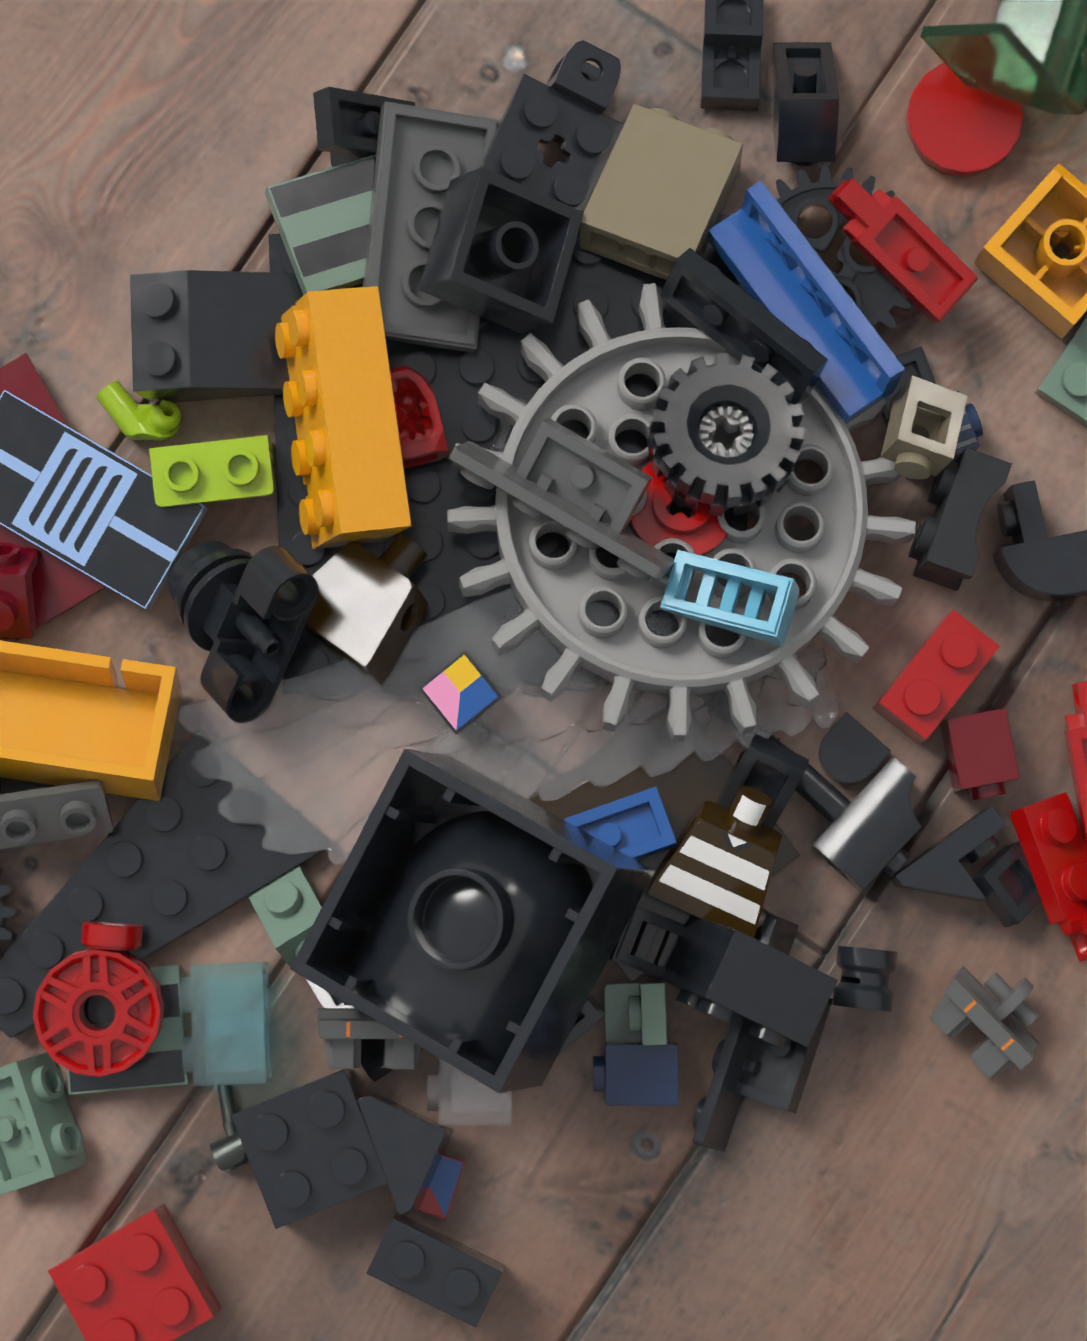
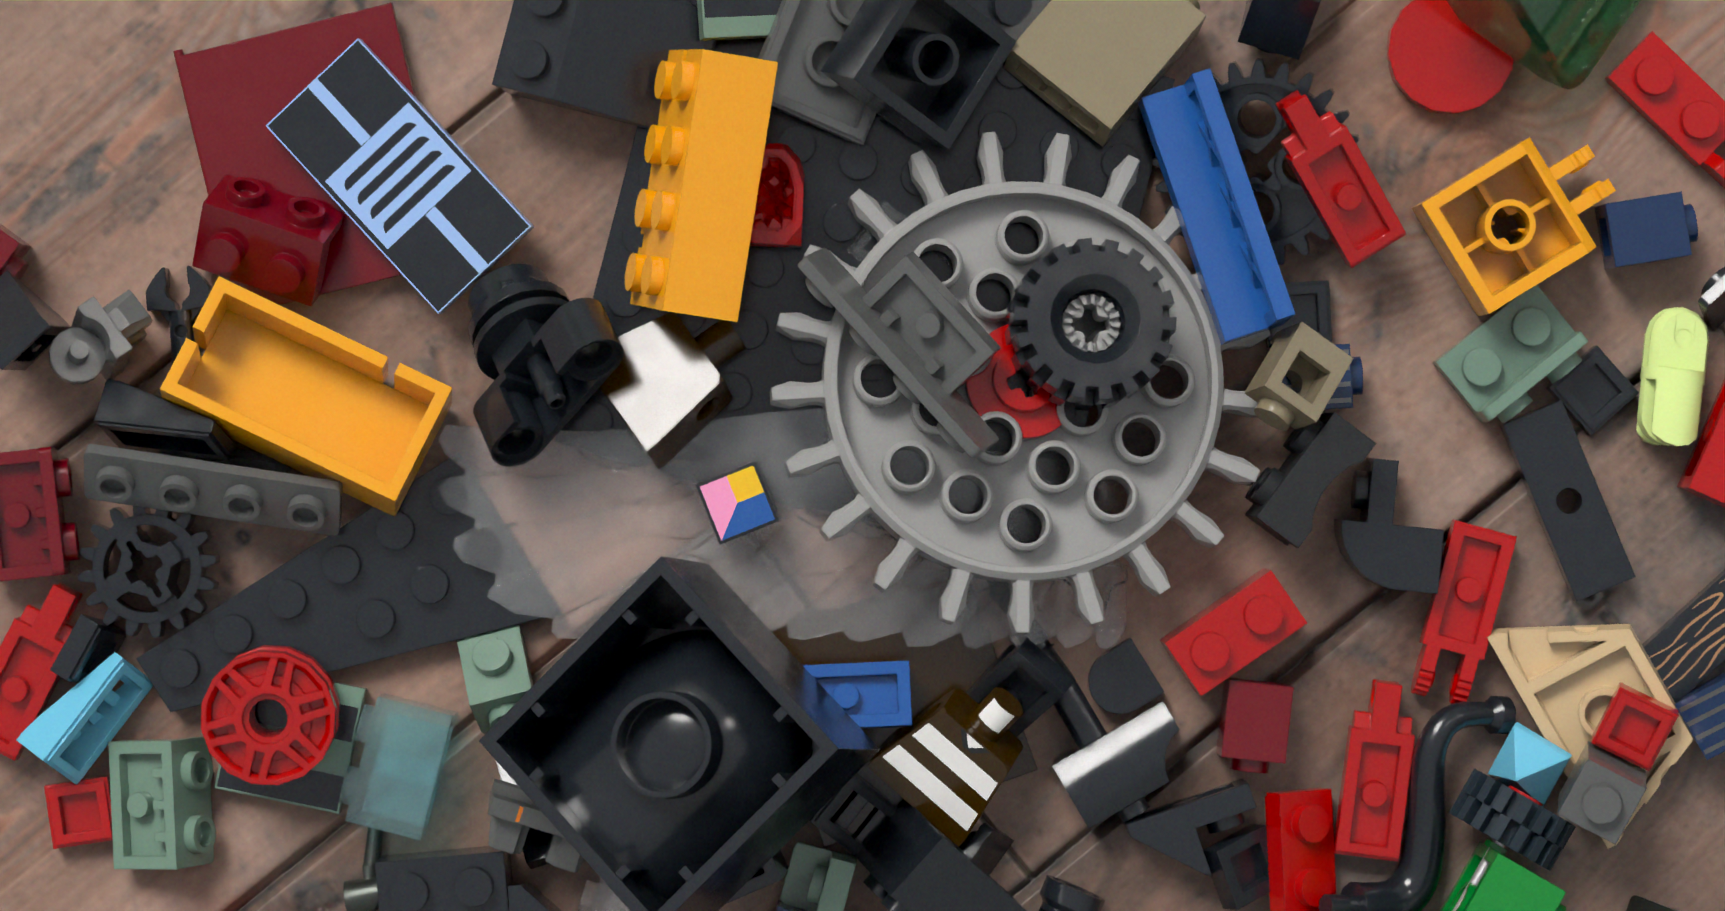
camera: 10 degrees right, 5 degrees up
red tile [81,922,143,950] -> none
lime arm [96,380,182,441] -> none
lime bracket [149,435,276,508] -> none
black plate [660,248,828,405] -> none
medium azure slope [660,550,799,646] -> none

